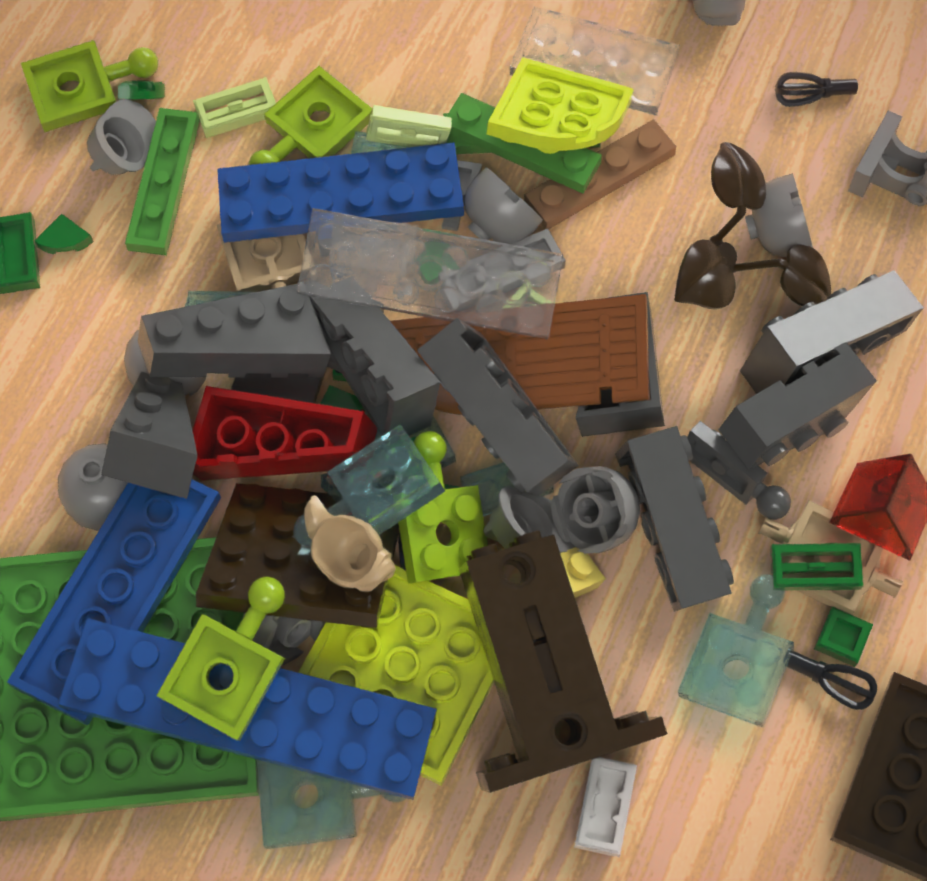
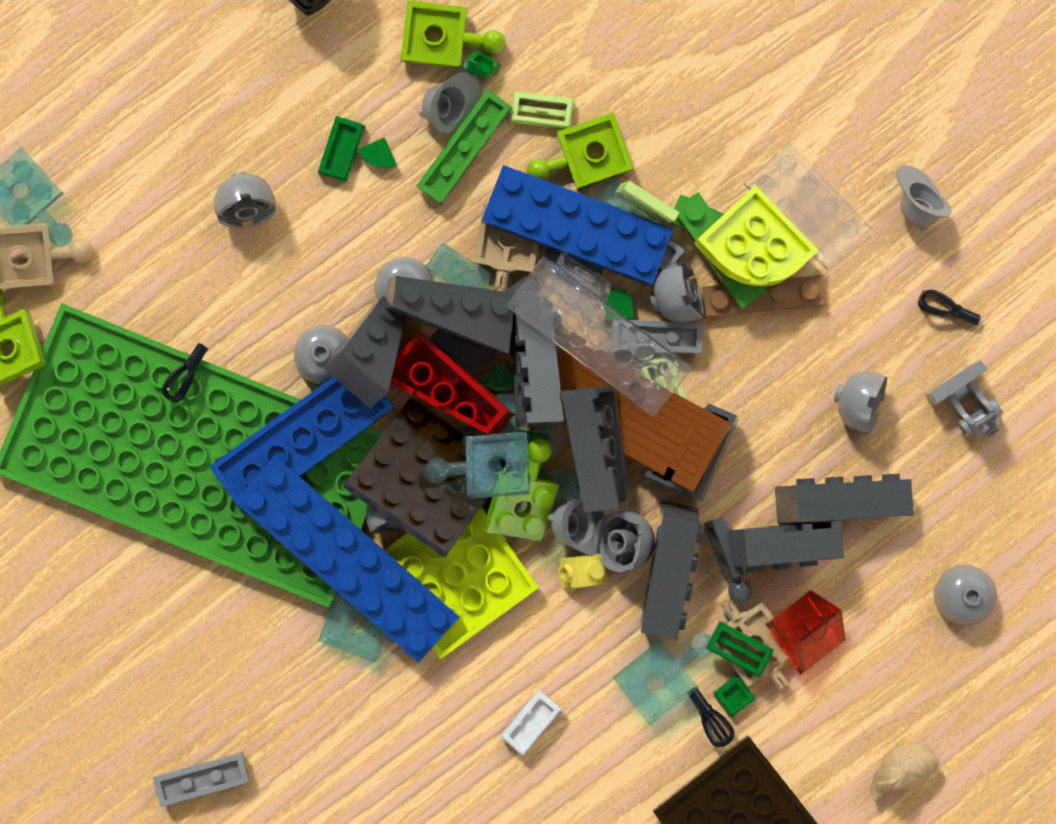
camera: 25 degrees right, 20 degrees up
lime plate [156,577,285,741] -> none
tan hair [304,495,396,592] -> none
dark brown brick [459,530,668,793] -> none
dark brown plant [674,142,831,309] -> none

